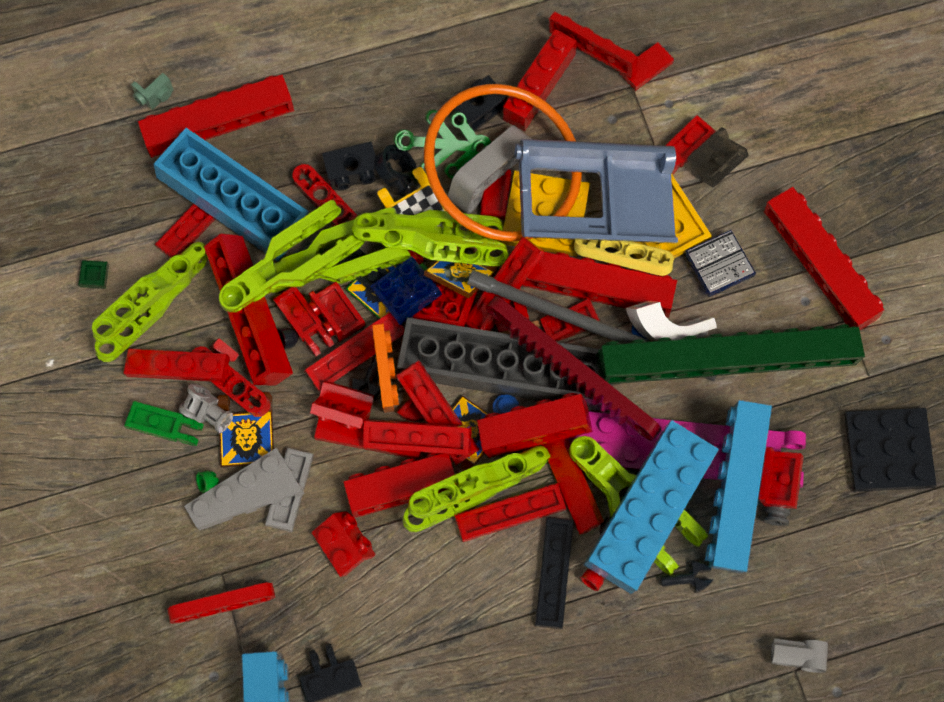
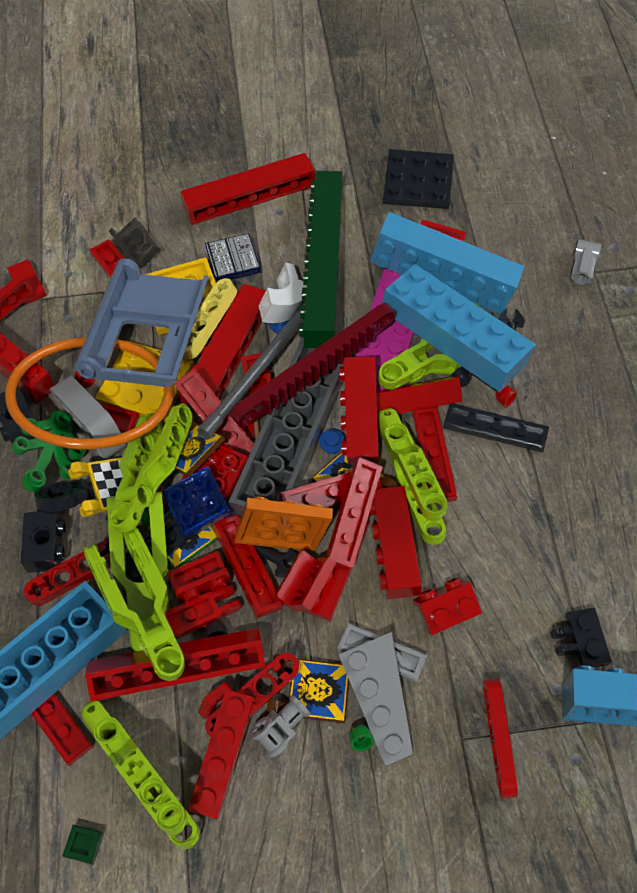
camera: 80 degrees left, 10 degrees down
green hinge [124,401,204,446] -> none

